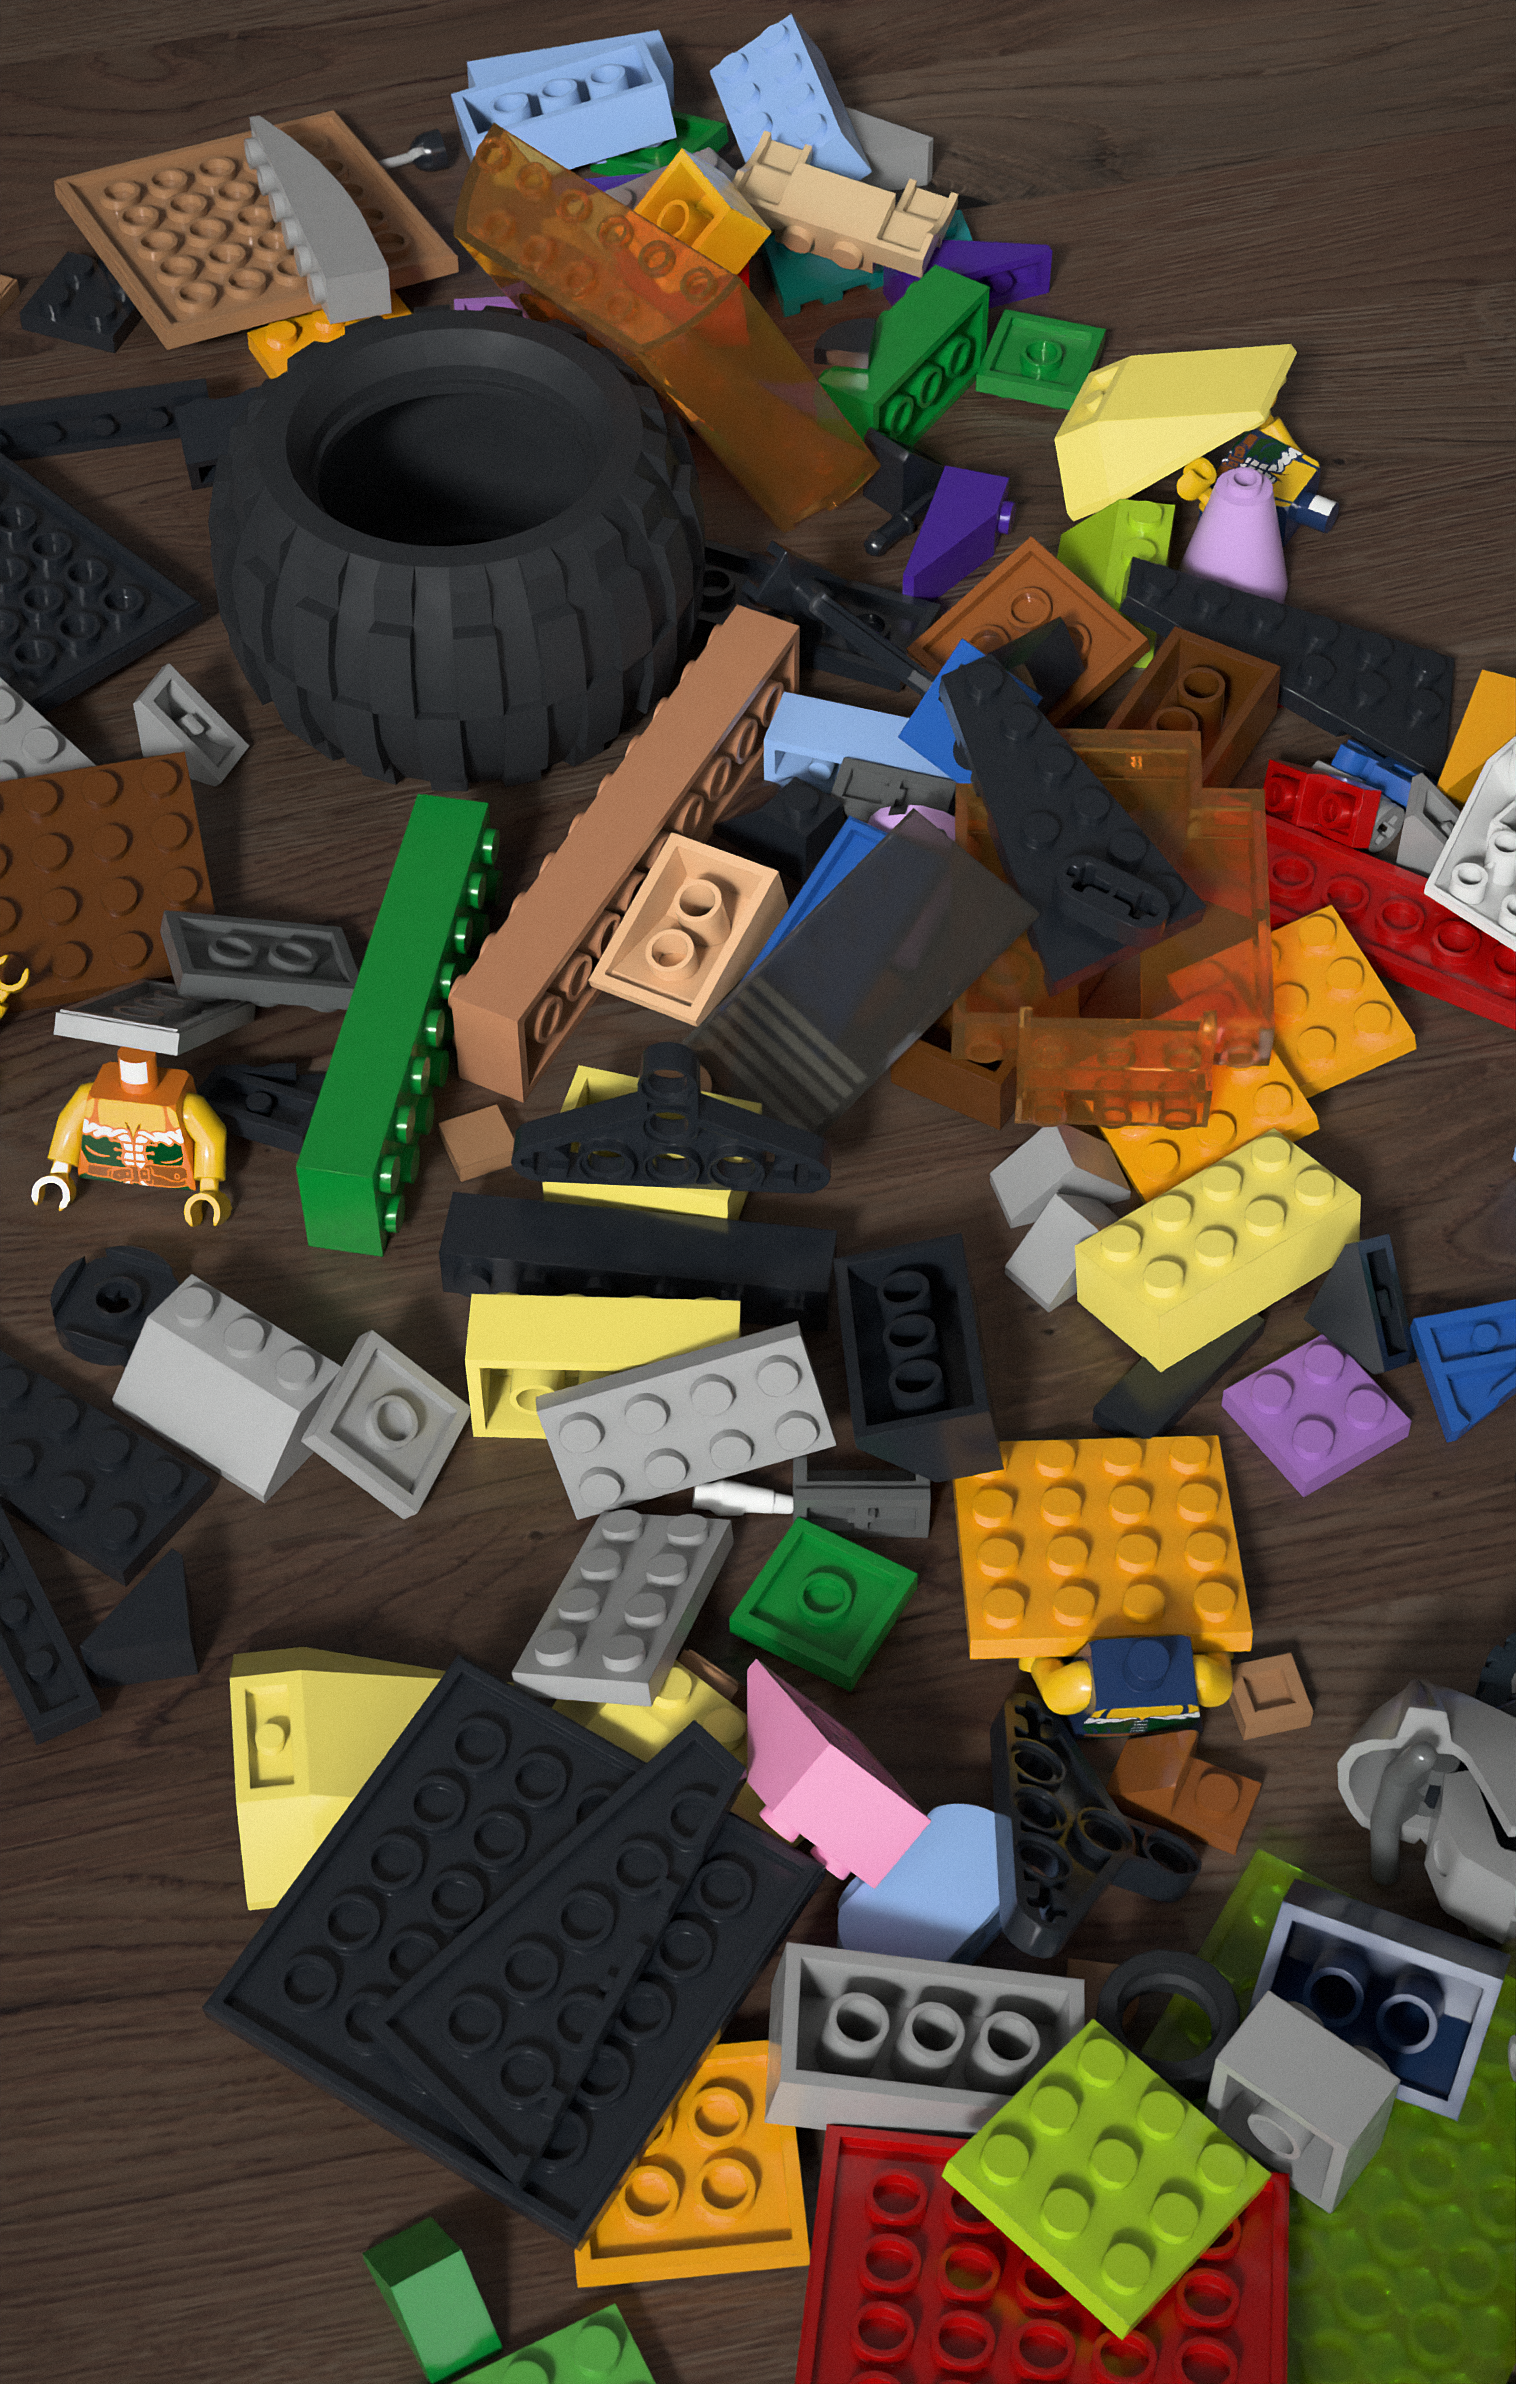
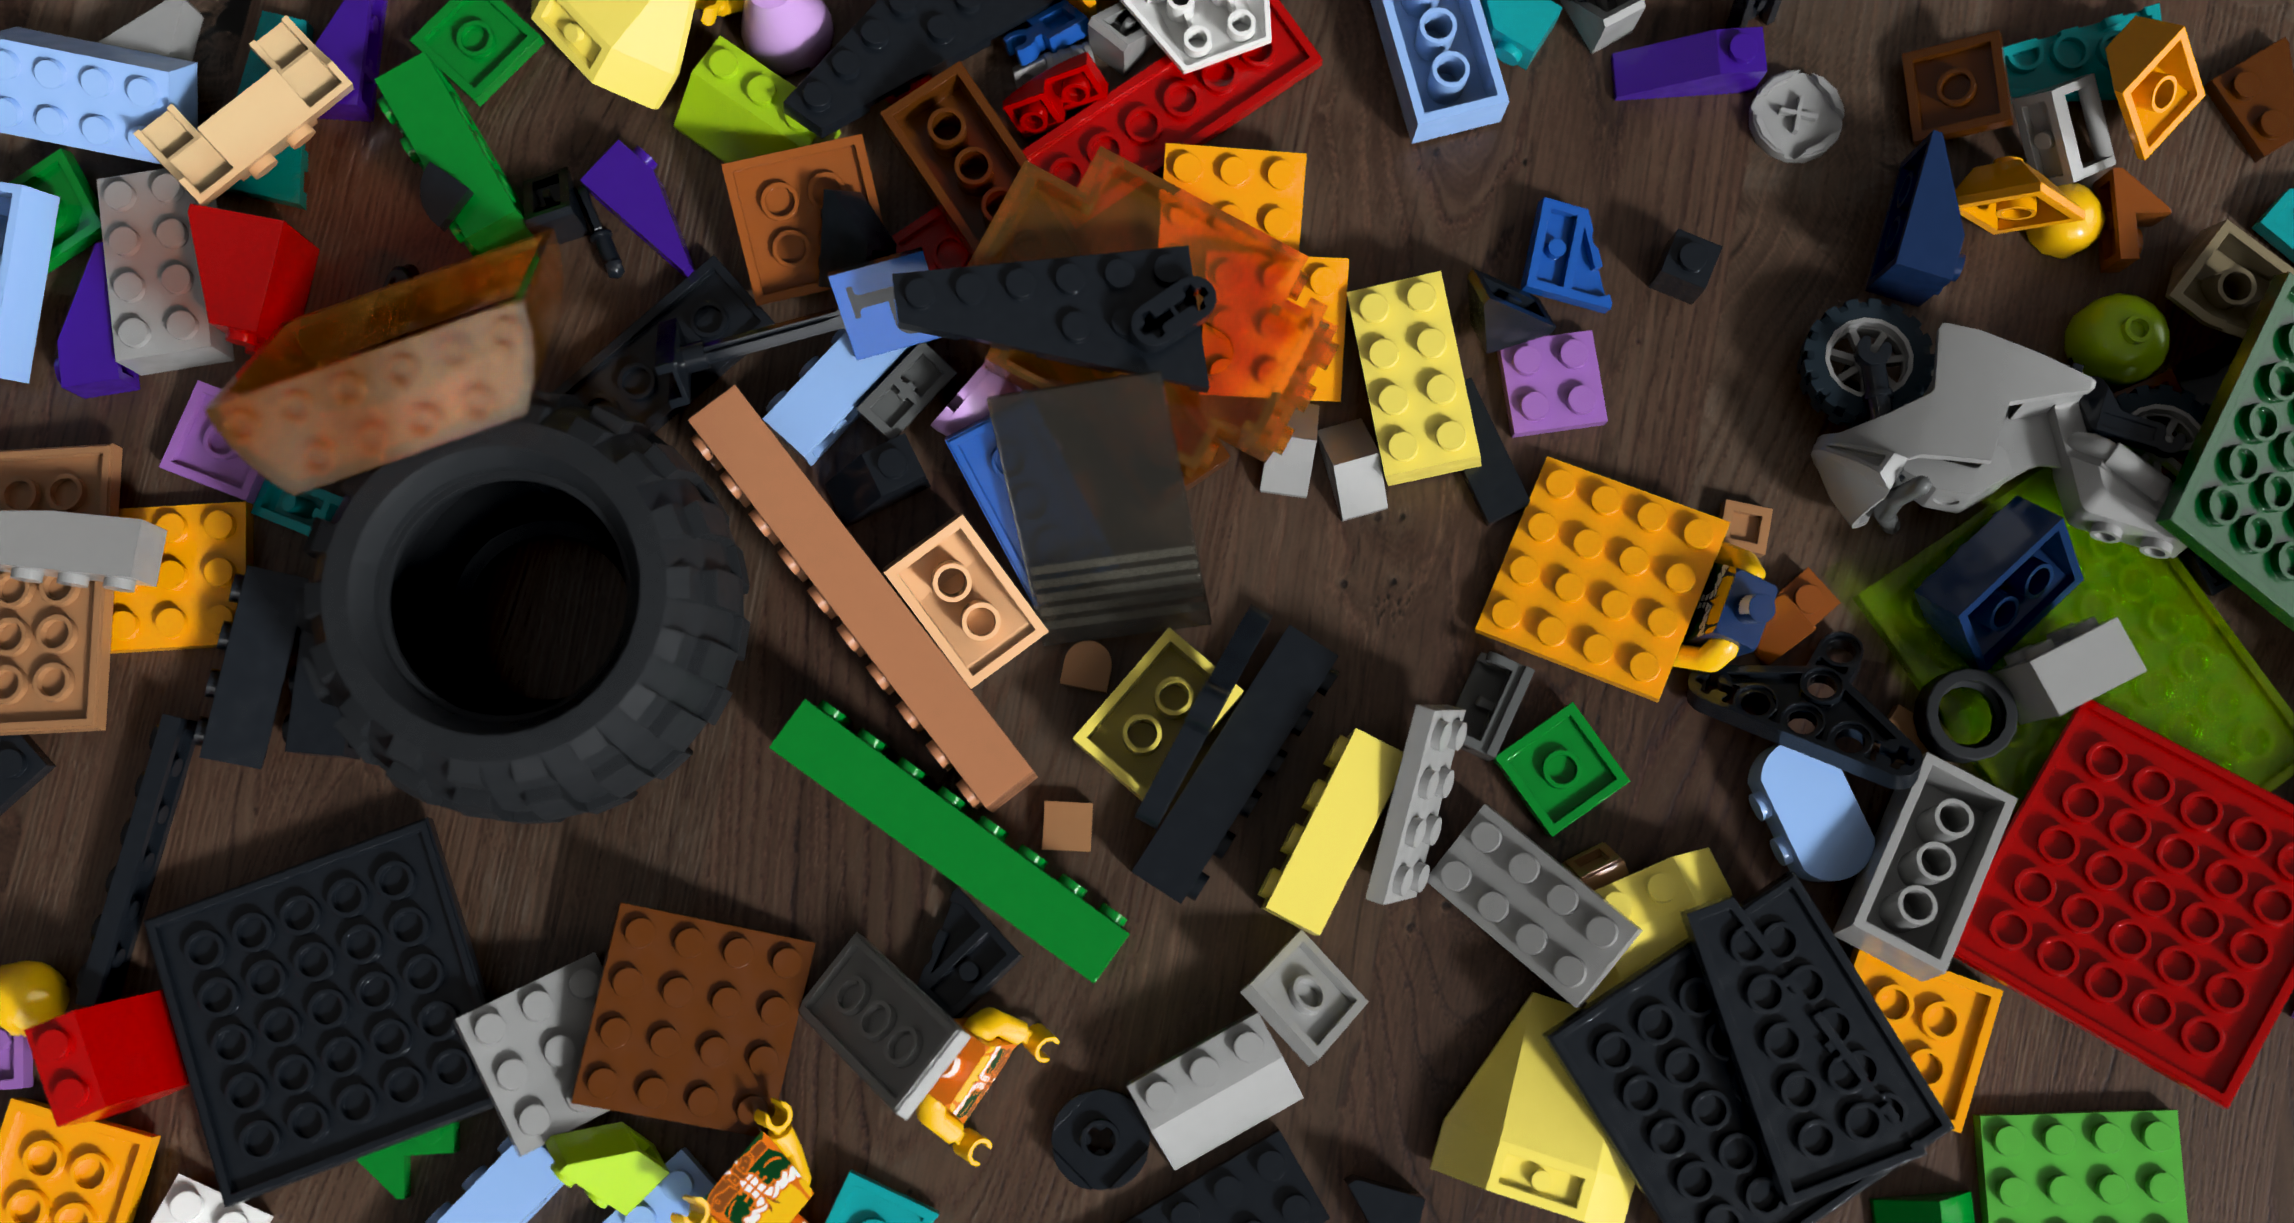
camera: 65 degrees left, 30 degrees up
light grey slope [133,663,249,787] -> none
dark grey plate [160,910,359,1012] -> none
yellow slope [617,148,772,296] -> none
white piece [692,1479,793,1516] -> none
bright pink slope [747,1659,931,1889] -> none
black slope [833,1233,1004,1483] -> none
lime plate [941,2019,1272,2340] -> none

